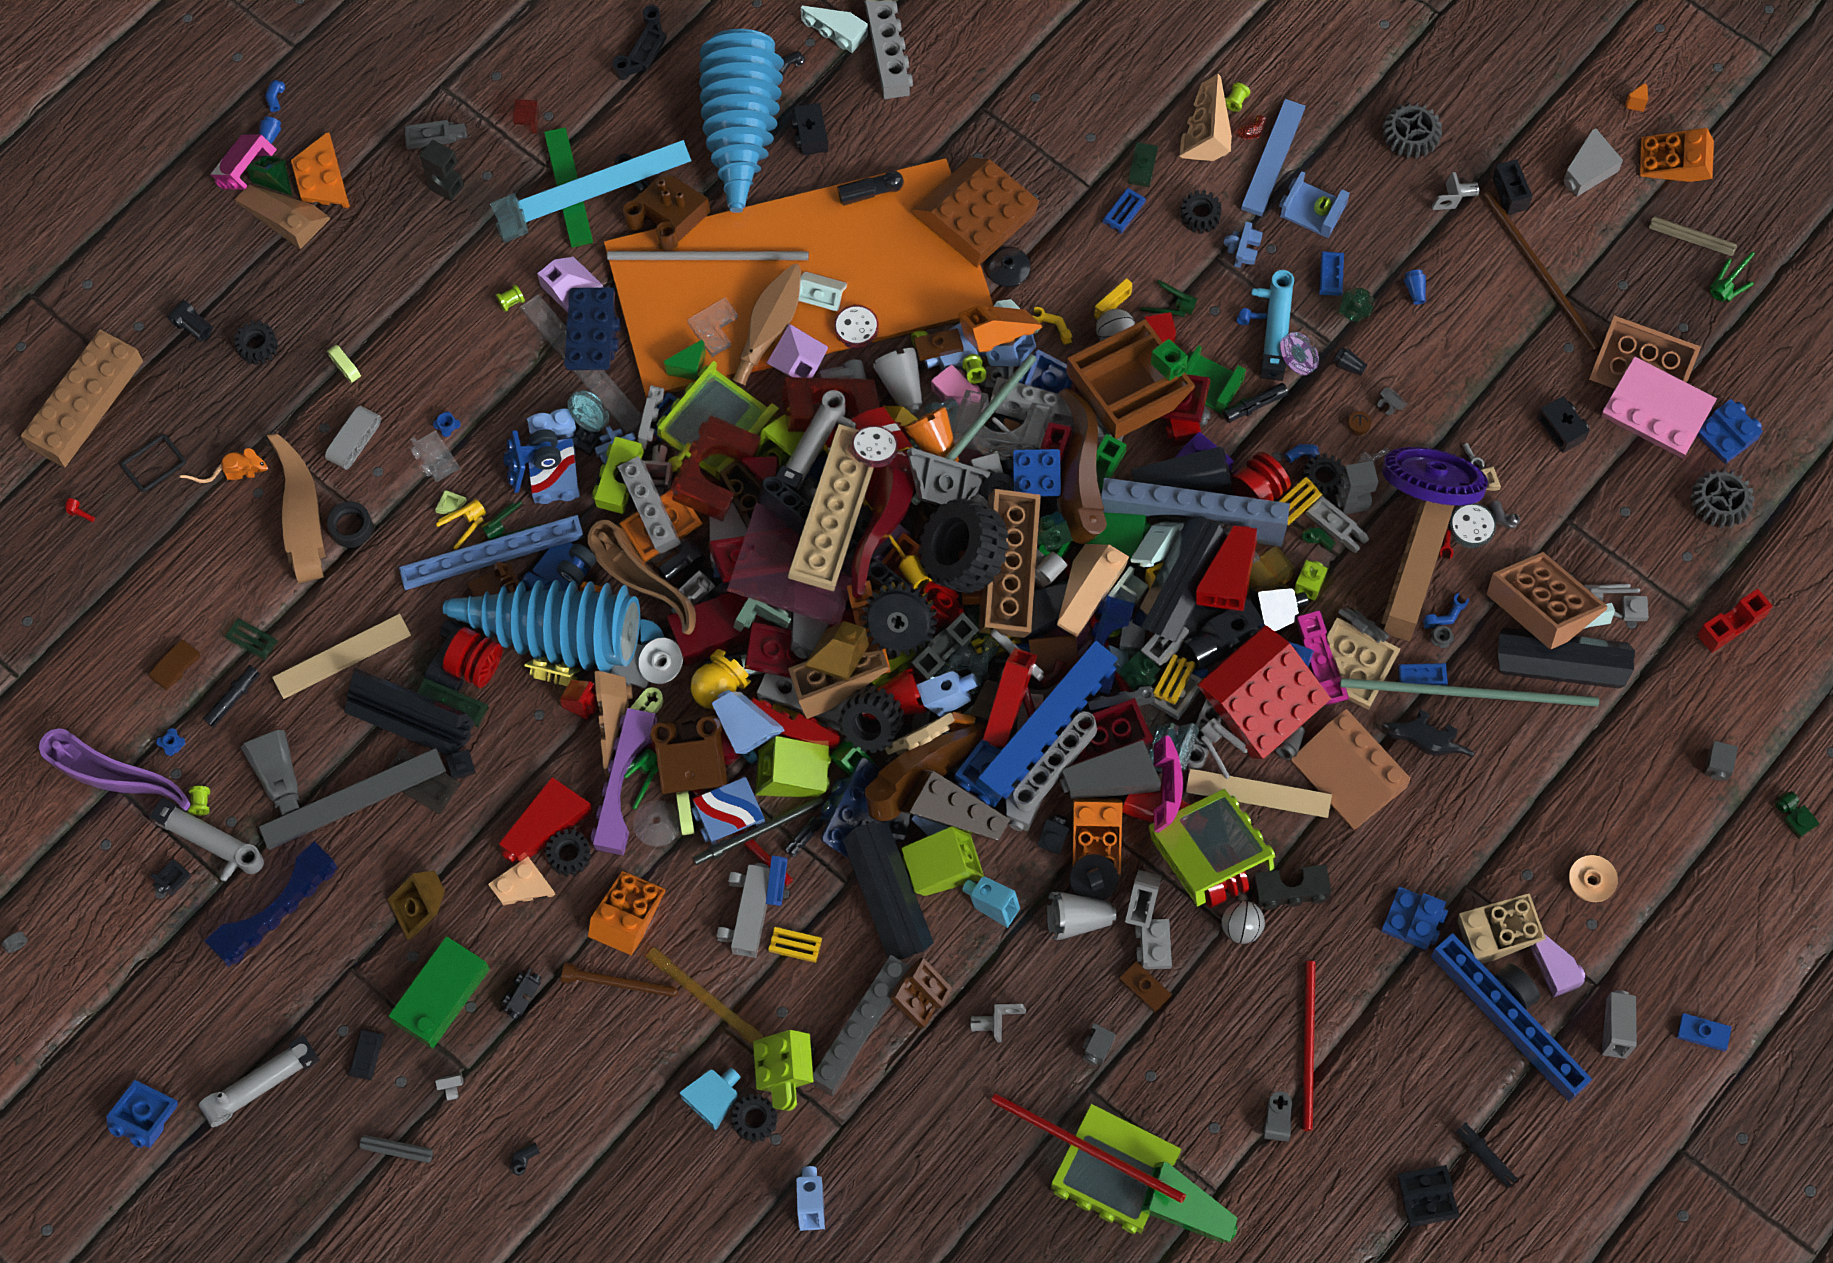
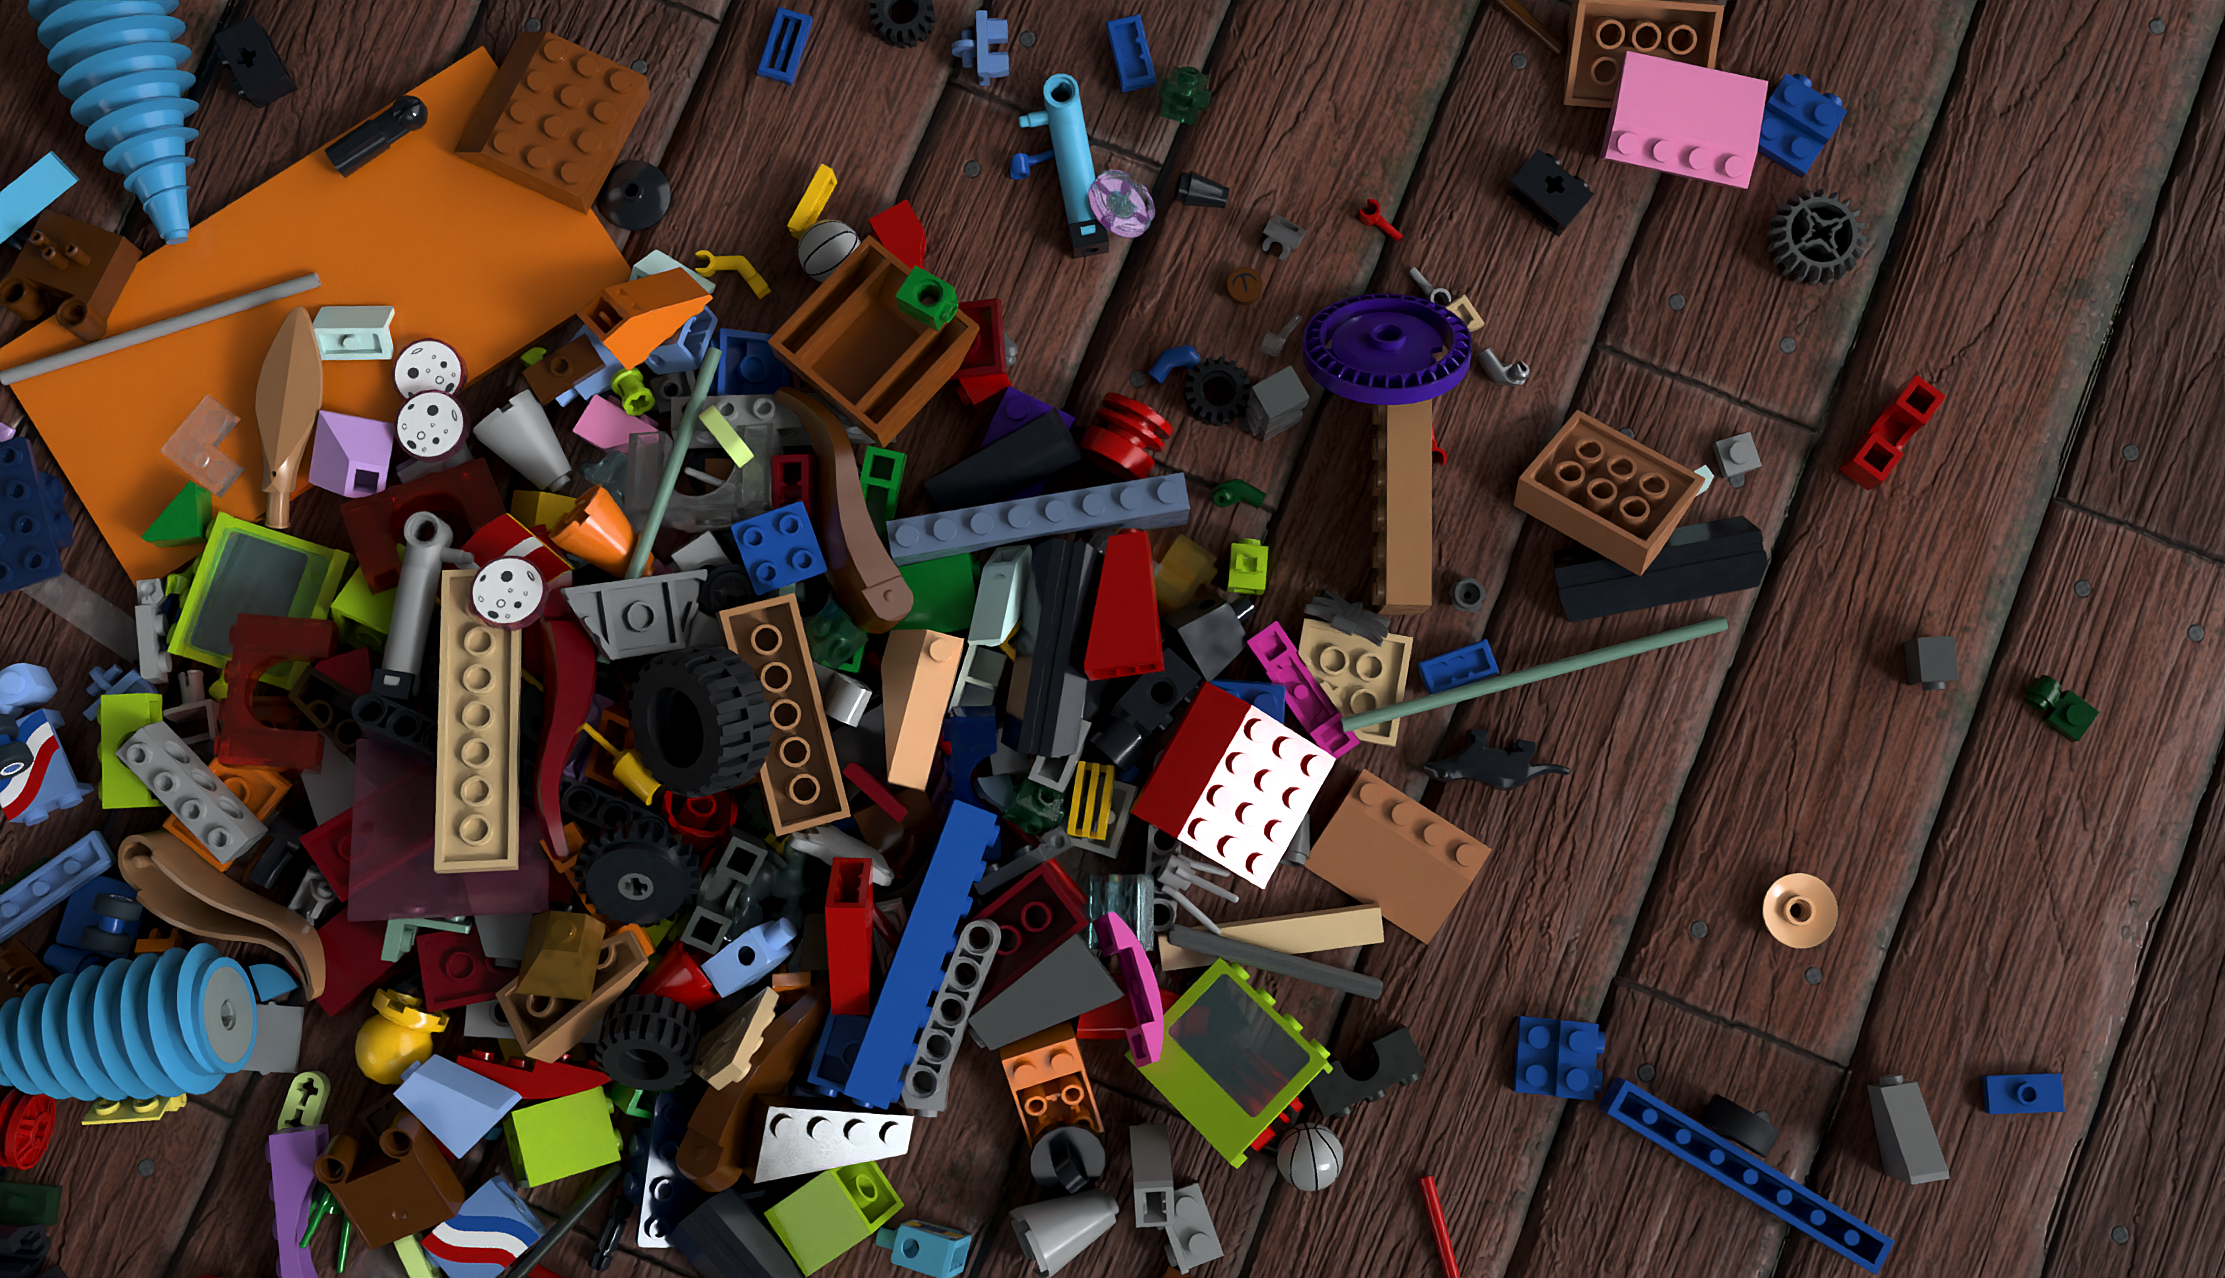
camera: 20 degrees left, 15 degrees up
red slope [560,680,598,720] -> none
clear light blue tile [568,390,609,432] -> none
black tile [573,426,602,456] -> none
medium nougat wedge [595,671,633,776] -> none
white dish [639,638,683,684] -> none
black bracket [1037,814,1072,854] -> none
dark green plant [1140,280,1198,318] -> none
green panel [1185,345,1246,415] -> none
black pin [1222,382,1289,423] -> none
yellow tile [1279,477,1323,526] -> none
light grey hinge [1305,496,1369,553] -> none
blue cone [1404,270,1426,305] -> none
blue arm [1423,593,1469,629] -> none
white tile [1449,503,1496,548] -> none
tan slope [1457,893,1546,964] -> none
lavender slope [1530,934,1585,998] -> none
light grey plant [1584,584,1640,618] -> none
none -> lime hand [164,561,195,601]
none -> white tile [394,389,471,464]
none -> yellowish green beam [698,404,754,468]
none -> dark red tile [842,761,909,823]
none -> dark grey axle [1167,924,1383,1000]
none -> red hand [1359,199,1403,242]

